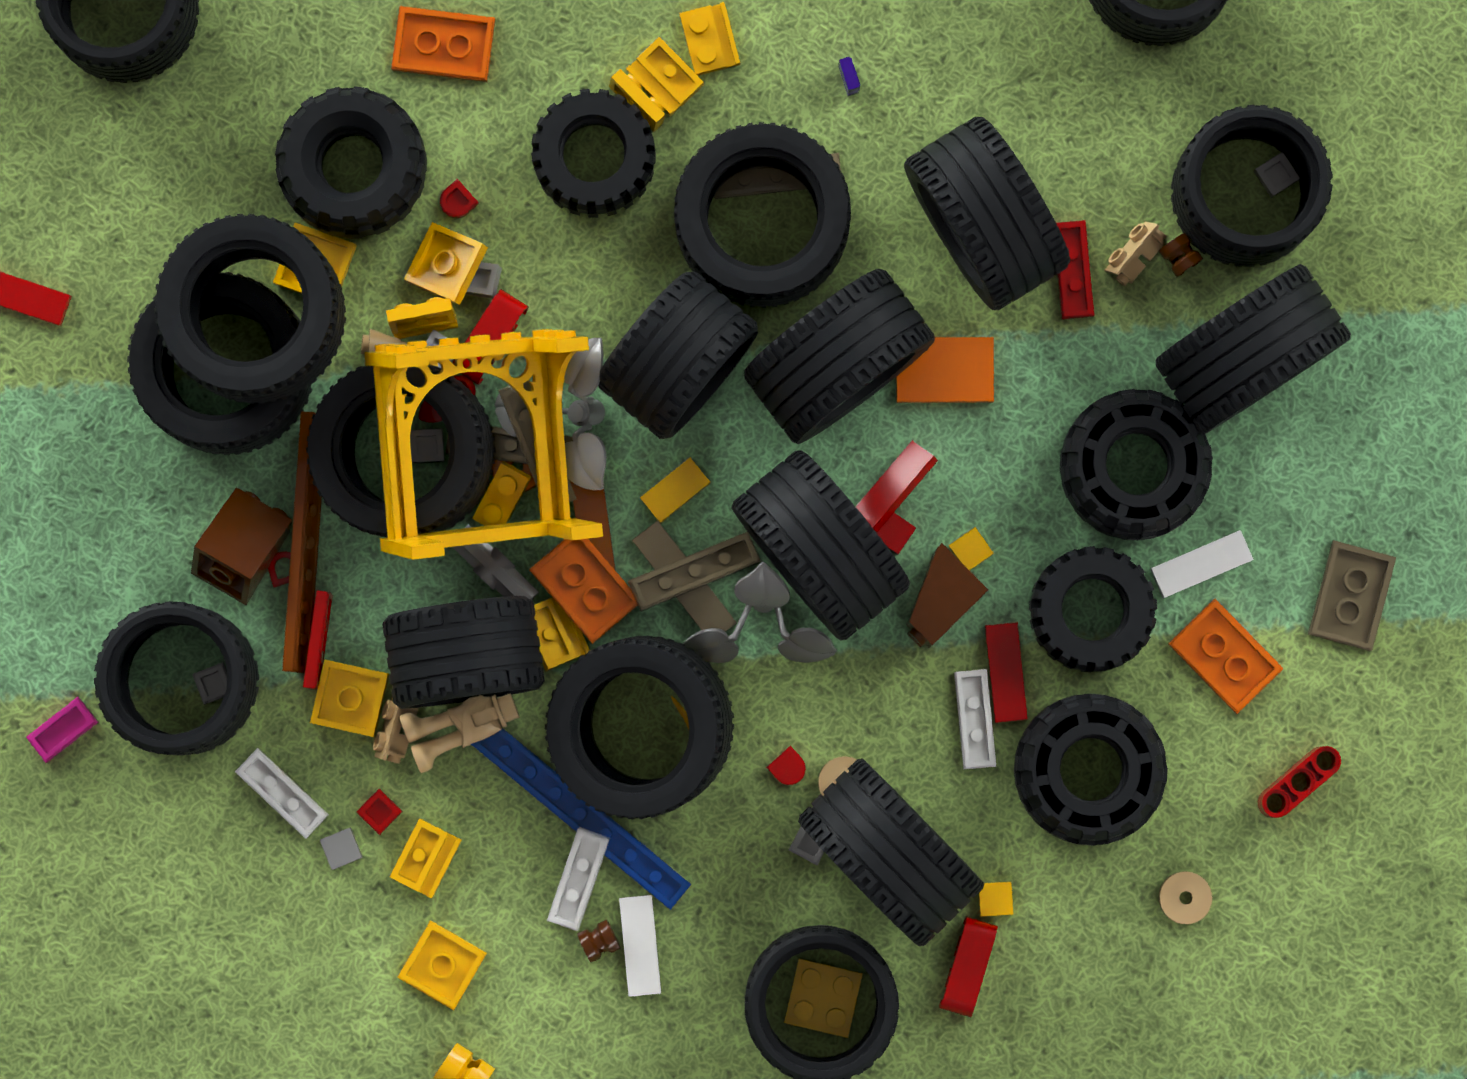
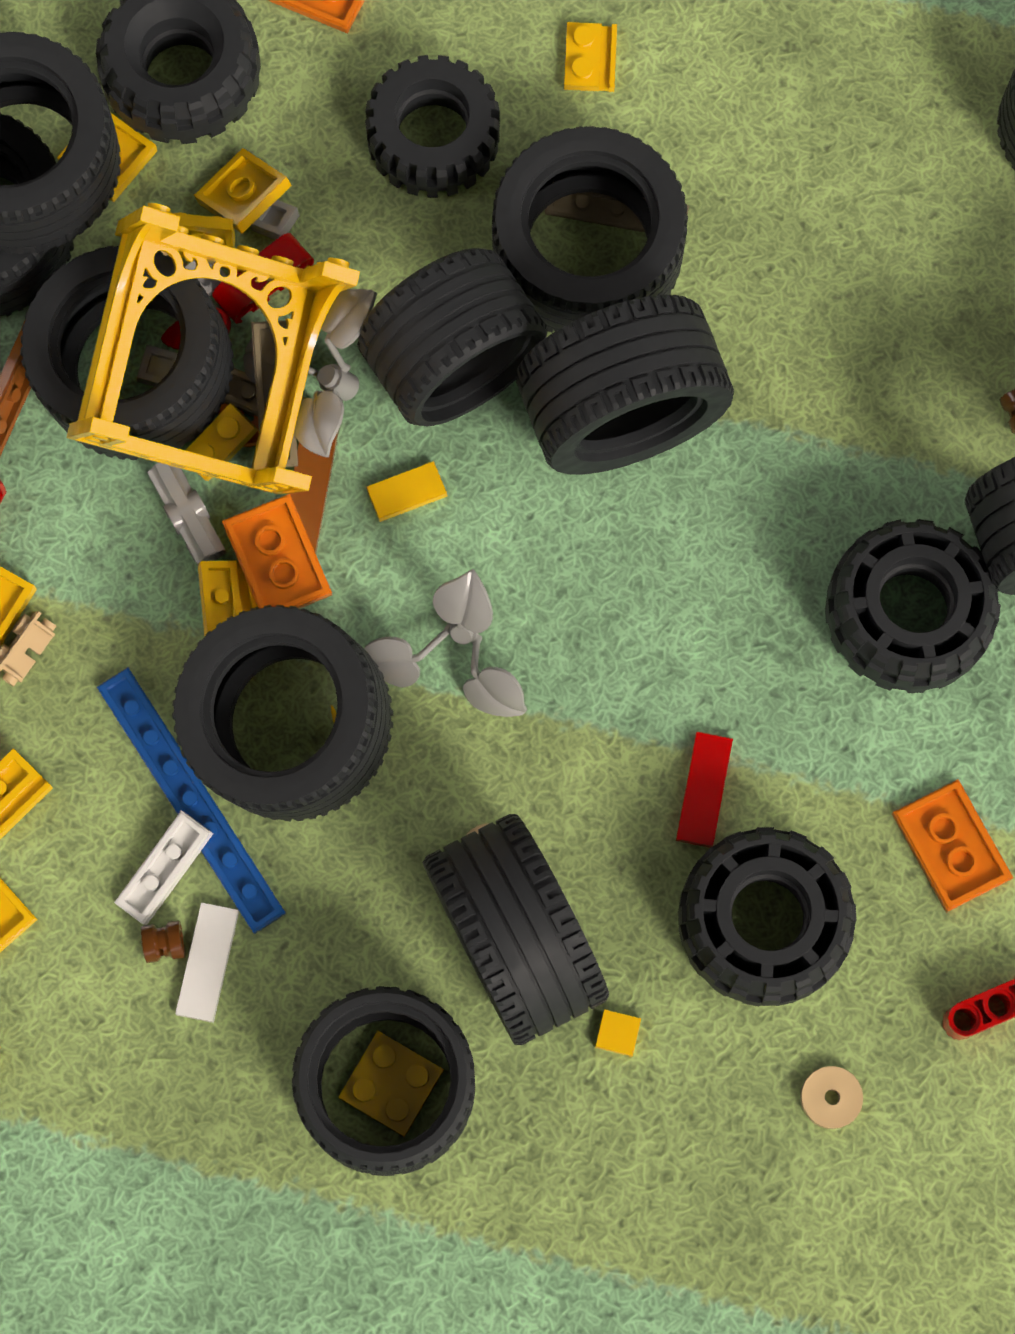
camera: 10 degrees right, 10 degrees down
black tyre [382,596,545,709] -> none
tan piece [400,693,520,774] -> none
red tile [440,179,479,218] -> none
yellow plate [609,69,665,132] -> none
yellow plate [626,37,704,117] -> none
dark tan tile [628,532,760,612] -> none
dark tan tile [632,520,737,632] -> none
black tyre [732,450,910,640] -> none
red tile [766,745,806,785] -> none
light grey tile [788,826,824,865] -> none
dark purple tile [838,56,860,96] -> none
red tile [856,440,938,533] -> none
red tile [877,513,916,555] -> none
orange tile [896,337,994,403] -> none
black tyre [904,117,1070,310] -> none
reddish brown slope [906,543,988,648] -> none
red beam [939,916,998,1018] -> none
yellow tile [949,527,994,571] -> none
white tile [954,669,996,770] -> none
black tyre [1029,546,1157,673] -> none
red tile [1056,220,1094,320] -> none
tan hinge [1105,221,1166,286] -> none
white tile [1150,530,1254,598] -> none

